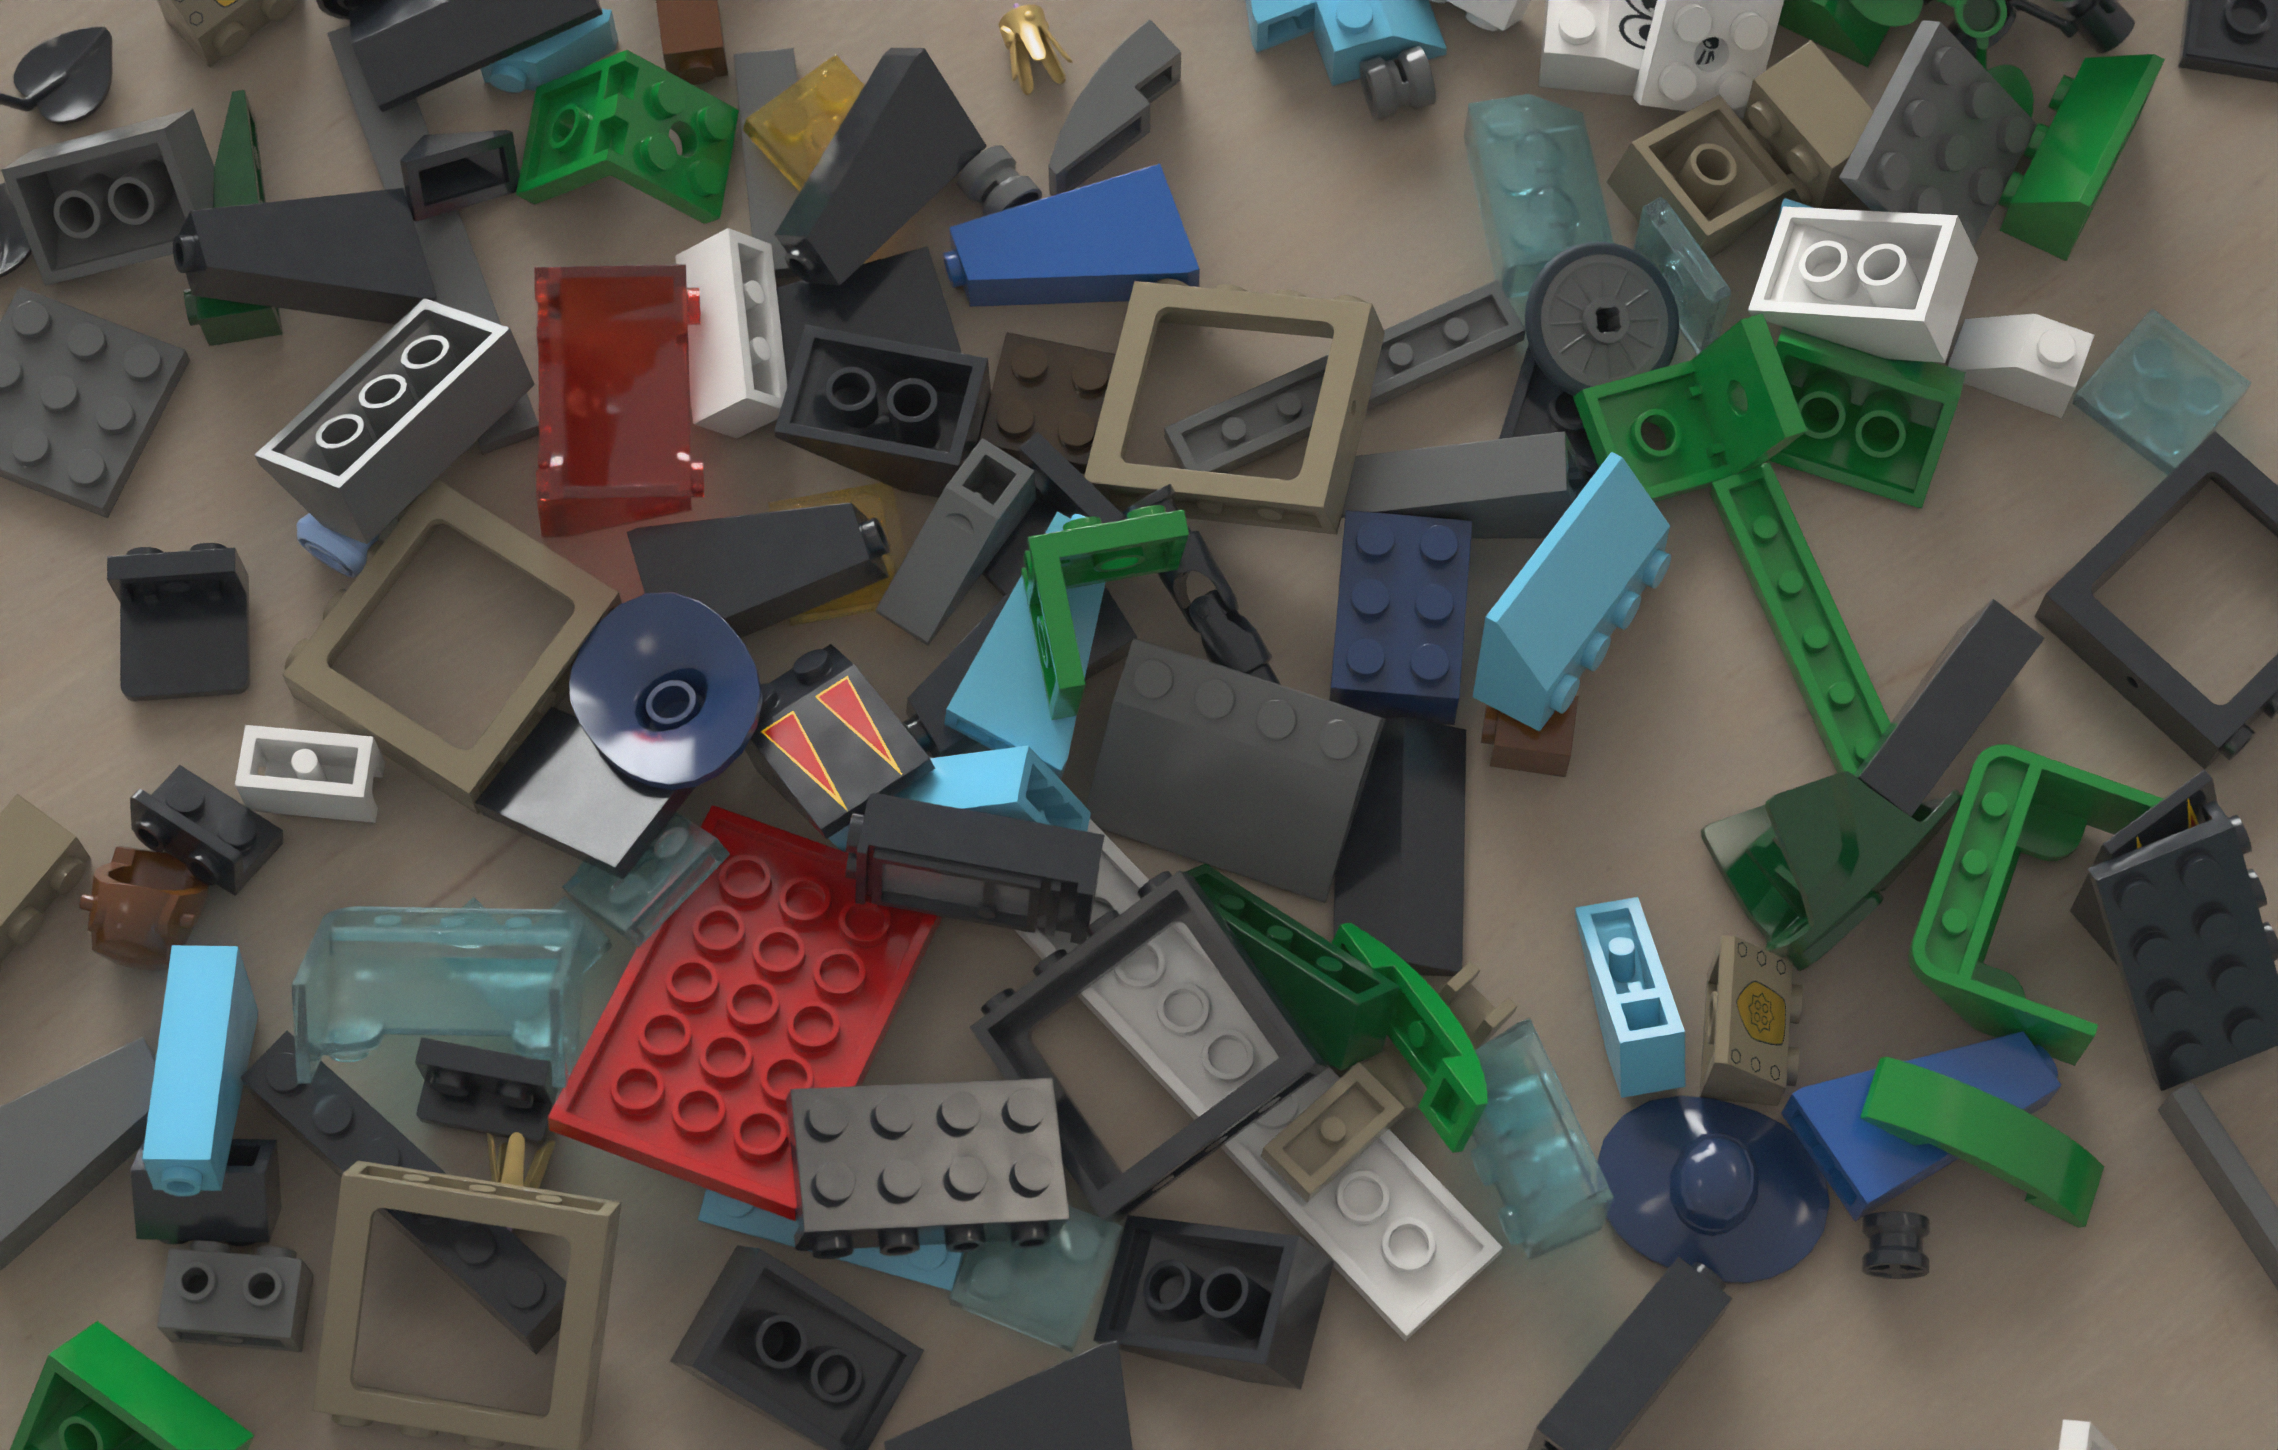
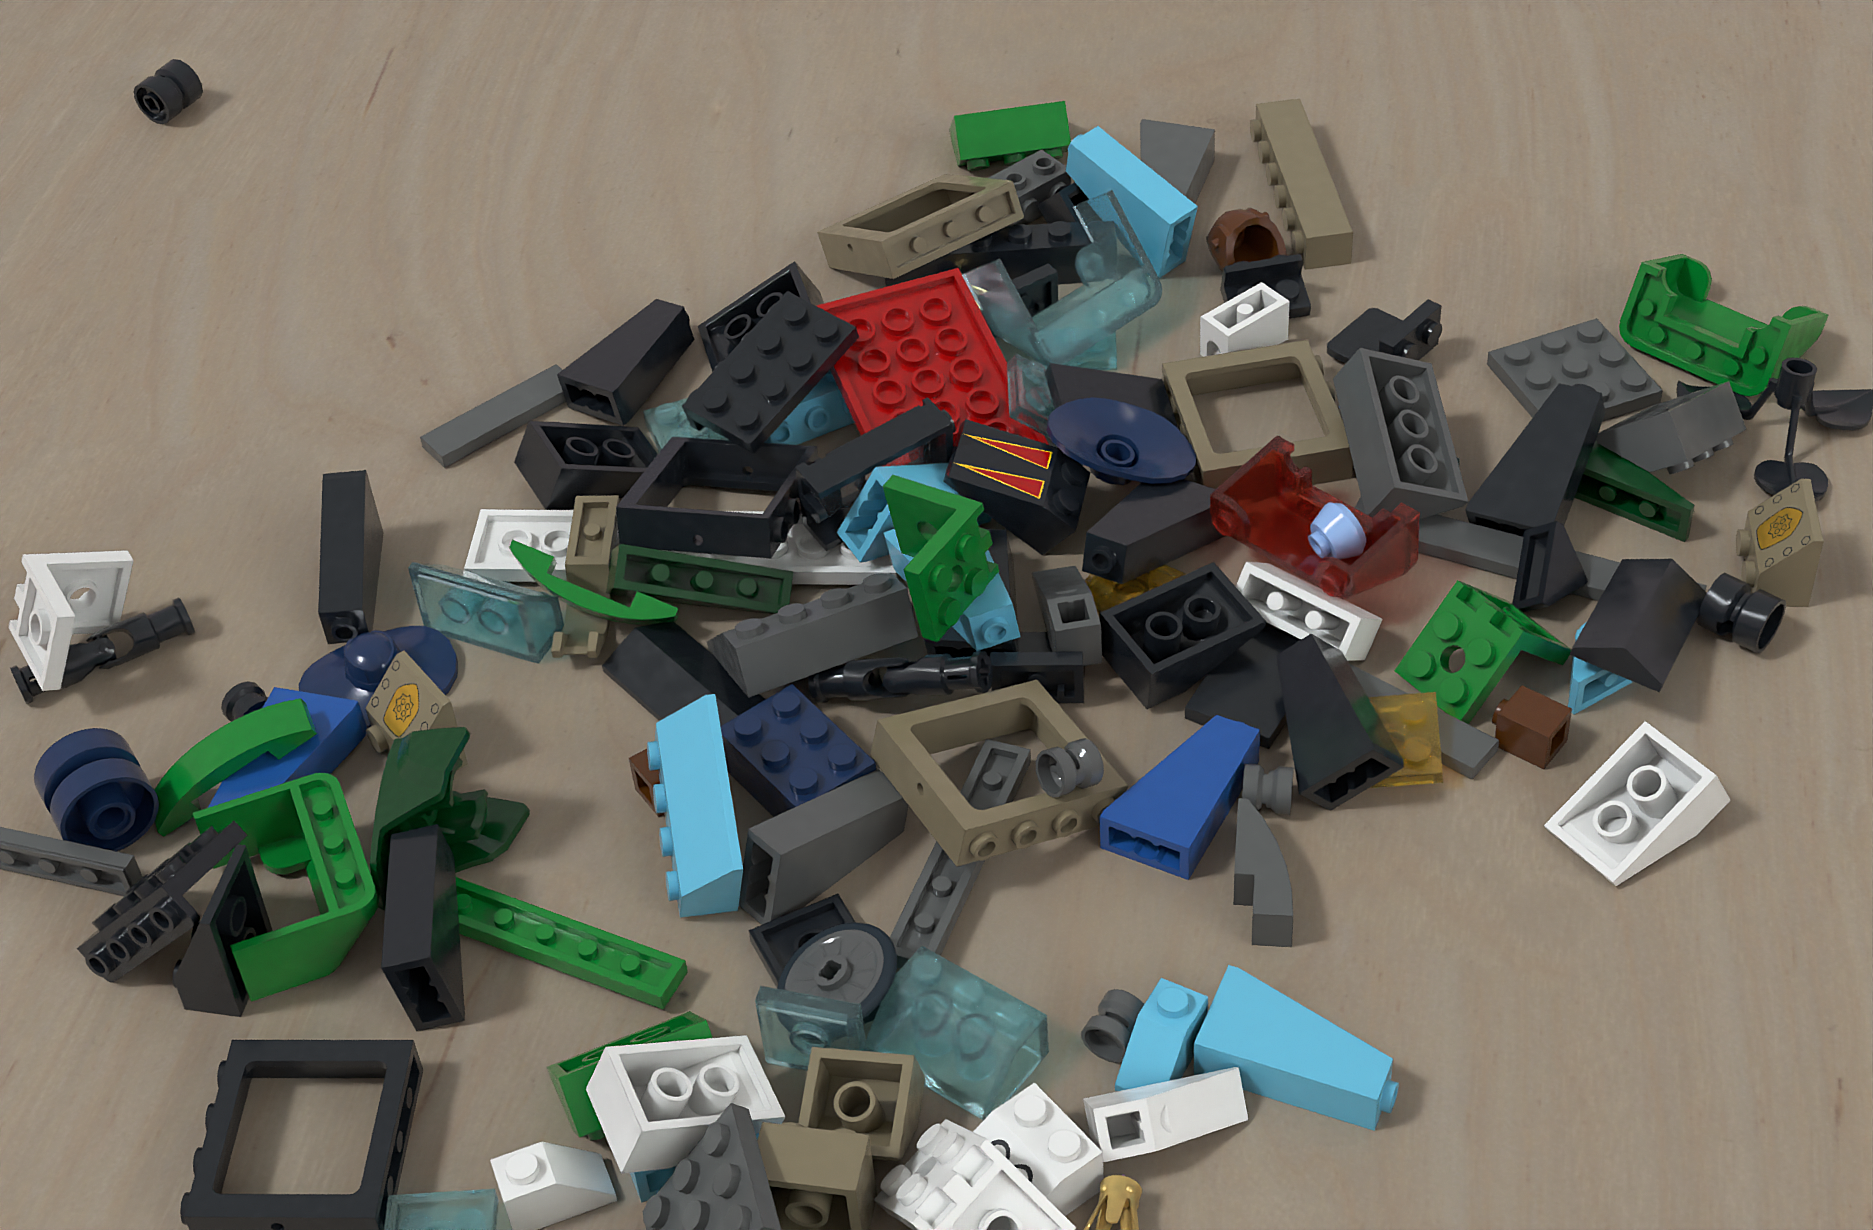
camera: 140 degrees right, 25 degrees down
dark brown plate [978,332,1116,474] -> none
pearl gold piece [999,3,1073,95] -> none
green bracket [1573,313,1807,503] -> none
medium azure slope [1575,897,1685,1098] -> none
none -> dark blue wheel [34,728,159,852]
none -> dark grey wheel [1036,738,1104,797]
none -> light blue cone [1308,502,1366,561]

